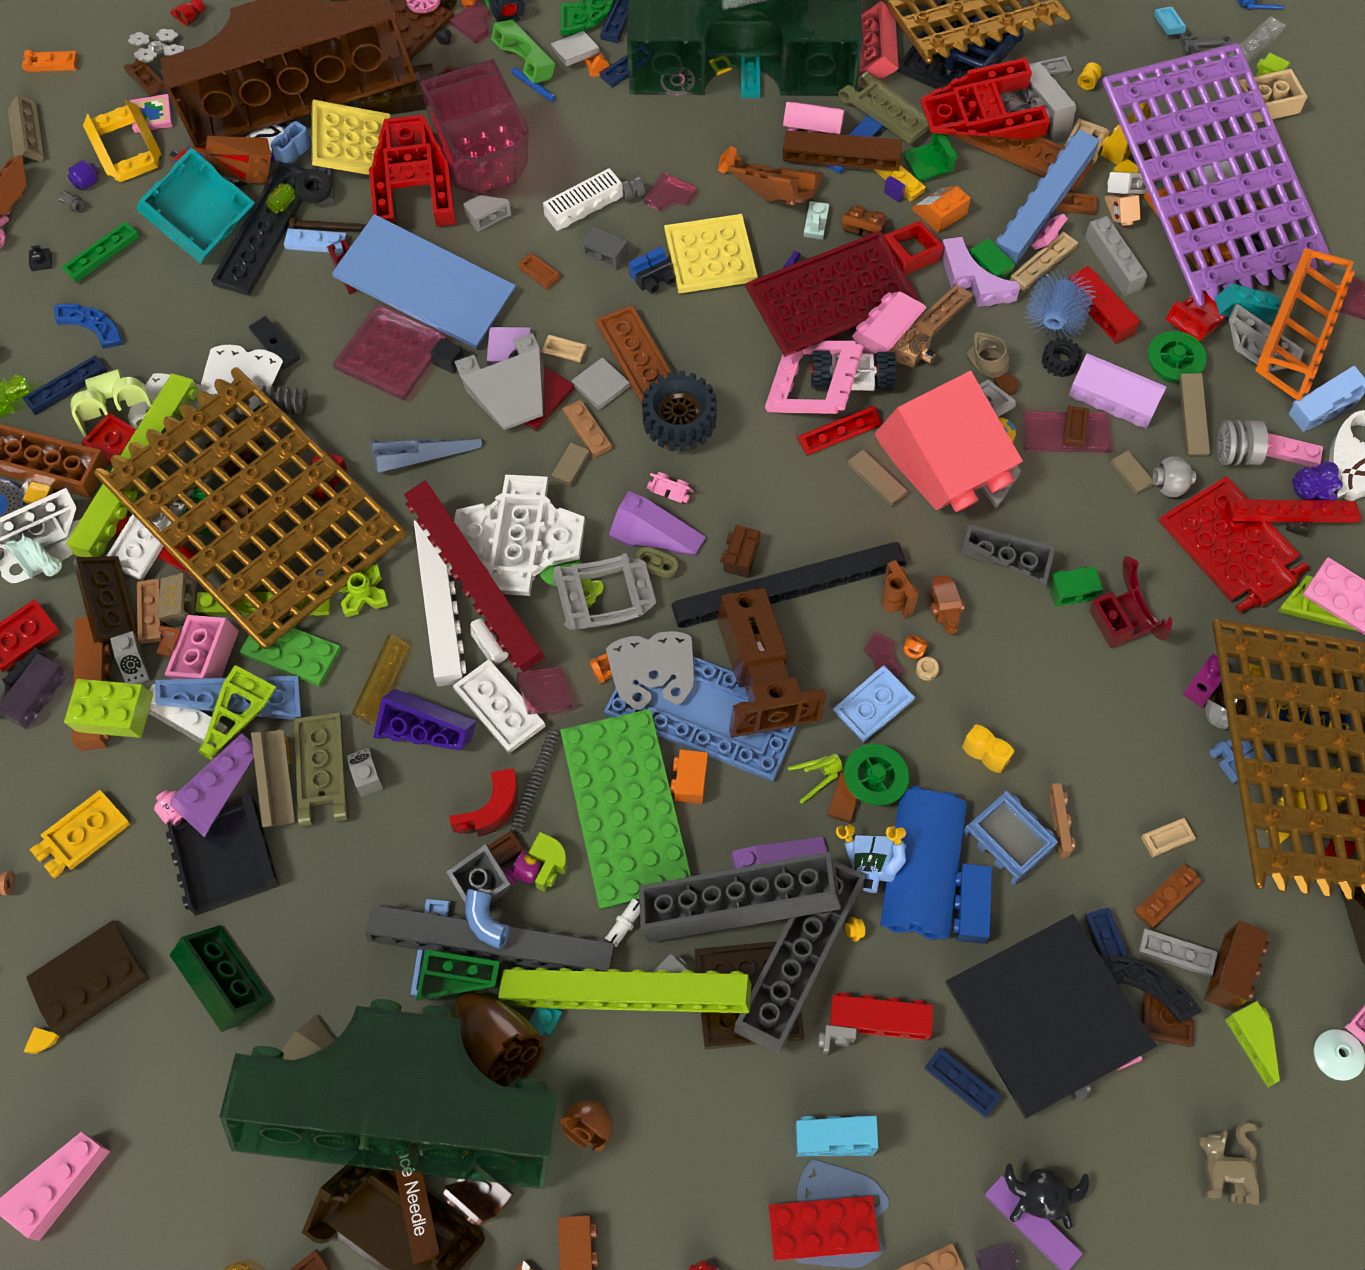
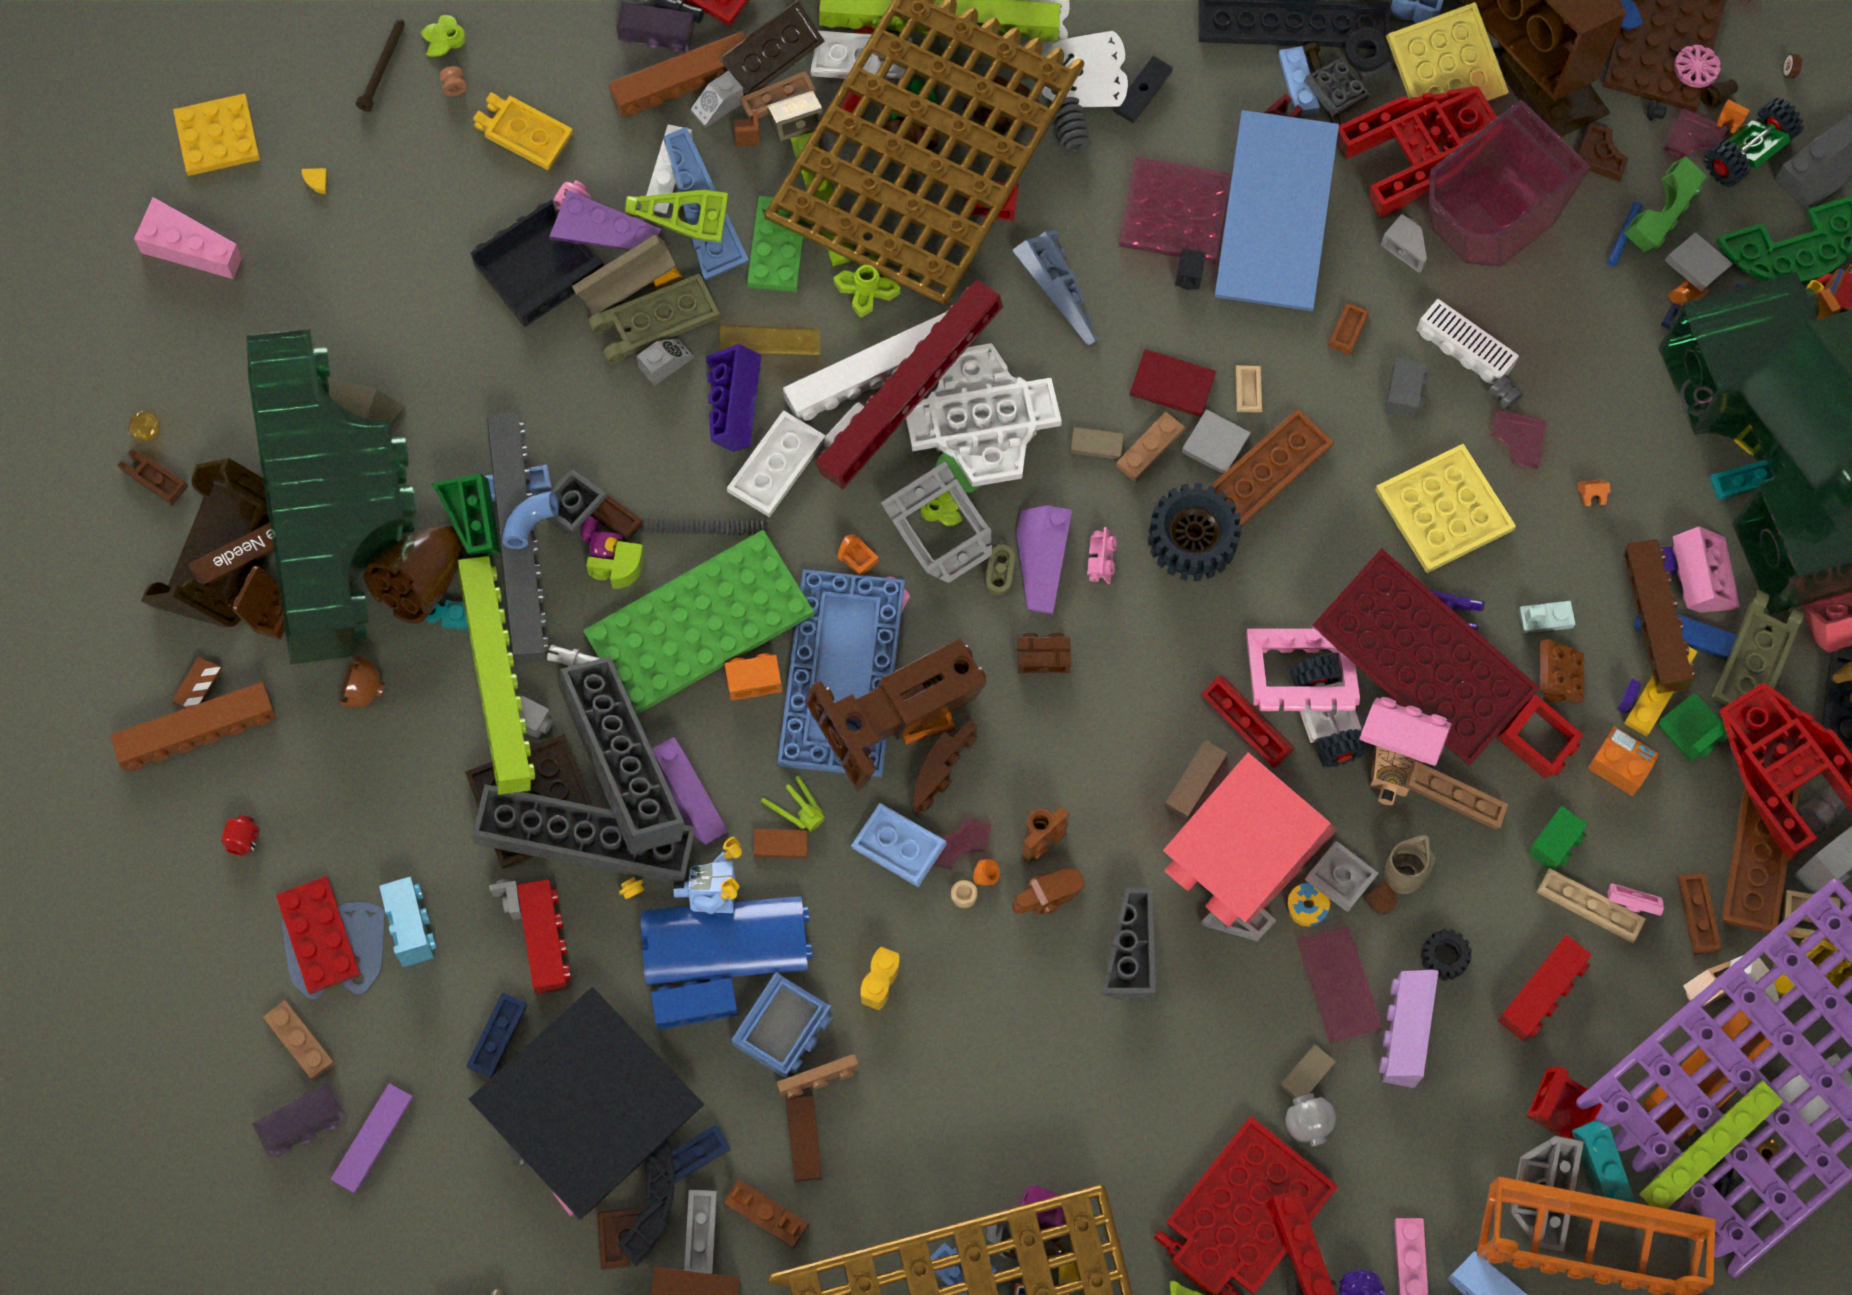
camera: 70 degrees right, 5 degrees up
dark brown slope [26,920,150,1037] -> none
lime brick [64,679,153,738] -> none
bright pink slope [165,615,239,679] -> none
dark green slope [169,925,272,1032] -> none
clear neon green brick [266,183,295,213] -> none
red arch [449,768,518,837] -> none
light grey wedge [455,333,544,430] -> none
lavender tile [487,327,531,365] -> none
clear pink tile [517,667,573,715] -> none
light grey piece [606,631,694,710] -> none
black hips [629,246,676,294] -> none
black beam [671,542,907,628] -> none
dark orange wedge [728,163,824,205] -> none
green wheel [844,744,909,806] -> none
lavender arch [941,237,1020,307] -> none
medium blue brick [995,129,1100,265] -> none
black piece [1005,1163,1089,1229] -> none
medium blue piece [1023,267,1096,339] -> none
green brick [1048,566,1103,607] -> none
reddish brown tile [1063,405,1089,448] -> none
light grey brick [1085,216,1147,297] -> none
dark red piece [1089,556,1173,648] -> none
tan tile [1141,818,1196,858] -> none
green wheel [1147,331,1207,383] -> none
dark tan tile [1179,373,1210,457] -> none
light grey wheel [1217,420,1268,465] -> none
none -> reddish brown tile [786,1096,822,1182]
none -> reddish brown slope [913,719,978,816]
none -> dark grey tile [1304,58,1370,117]
none -> lime plate [1639,1080,1783,1209]

